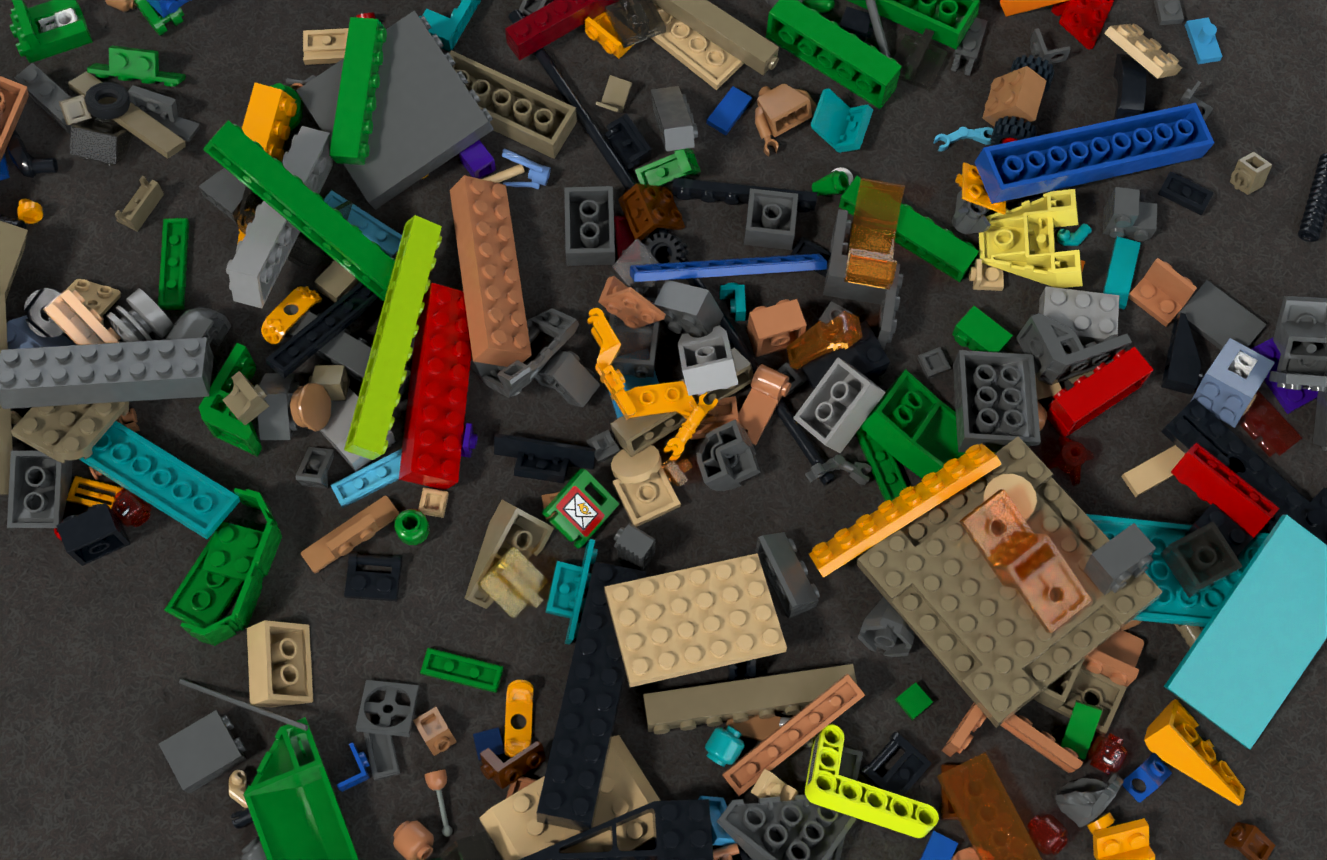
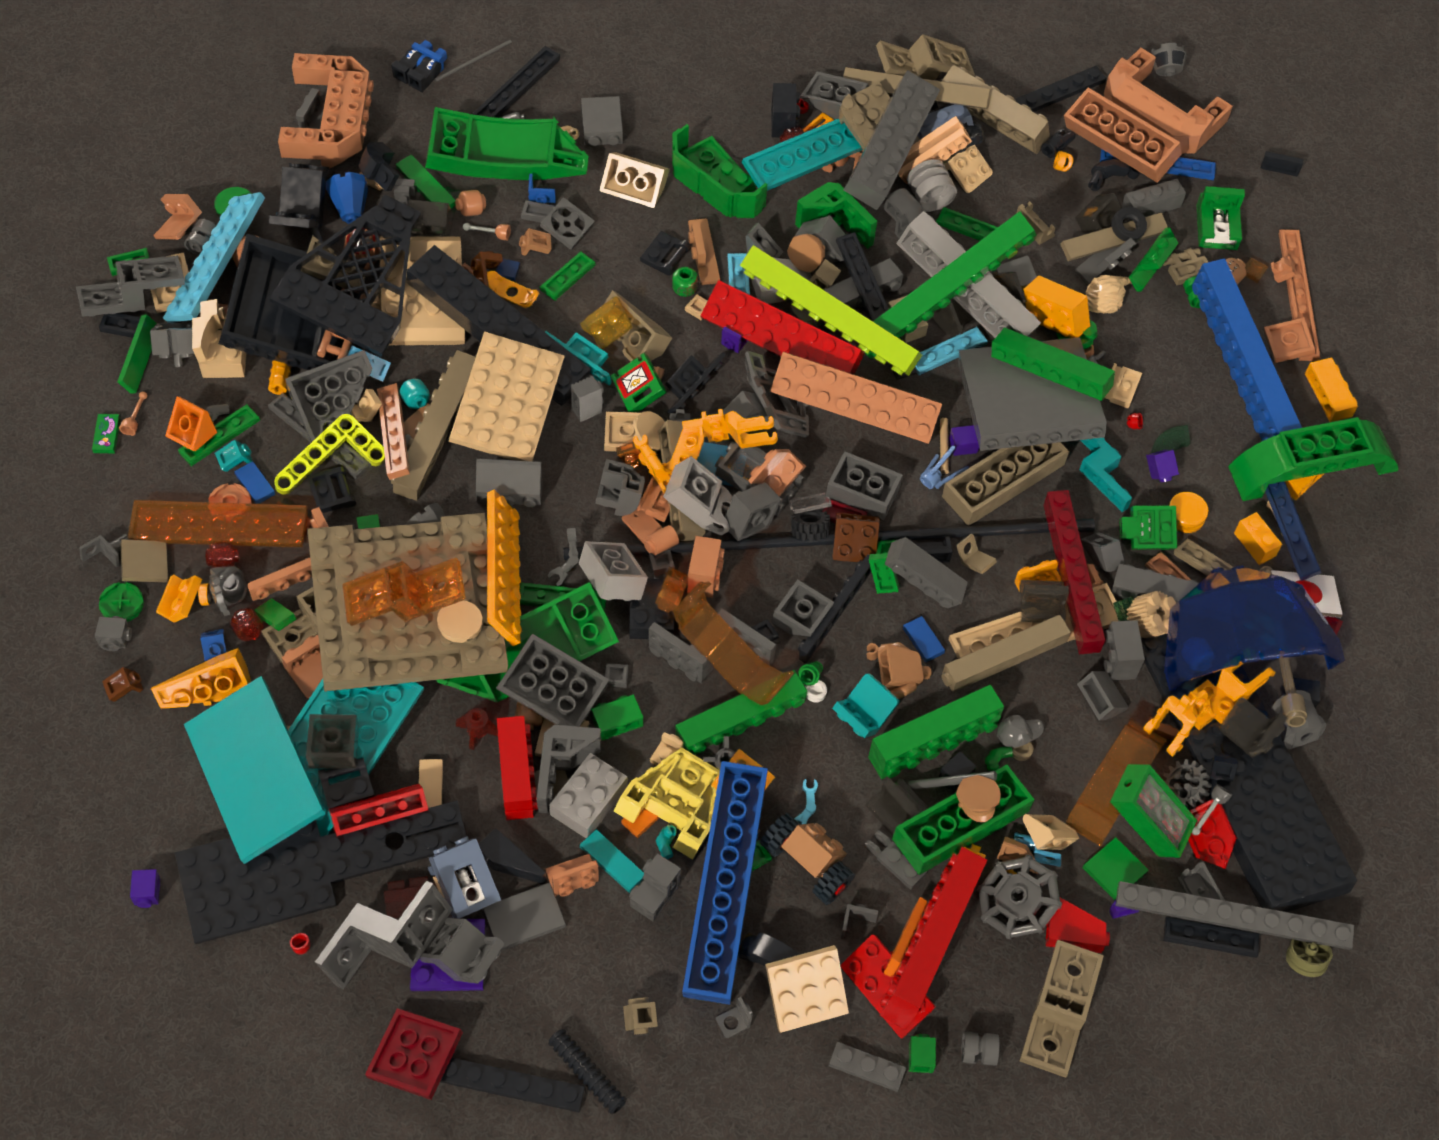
camera: 115 degrees right, 10 degrees down
dark tan tile [58,94,92,125] -> none
dark grey axle [179,679,308,731] -> none
dark tan brick [223,371,269,426] -> none
light orange piece [261,286,322,344] -> none
blue tile [630,253,827,282] -> none
teal bracket [720,283,746,321] -> none
dark grey brick [1083,523,1156,596] -> none
black plate [1158,171,1213,215] -> none
dark azure tile [1185,17,1222,64] -> none
none -> tan hair [1086,275,1132,314]
none -> dark tan plate [1163,248,1208,285]

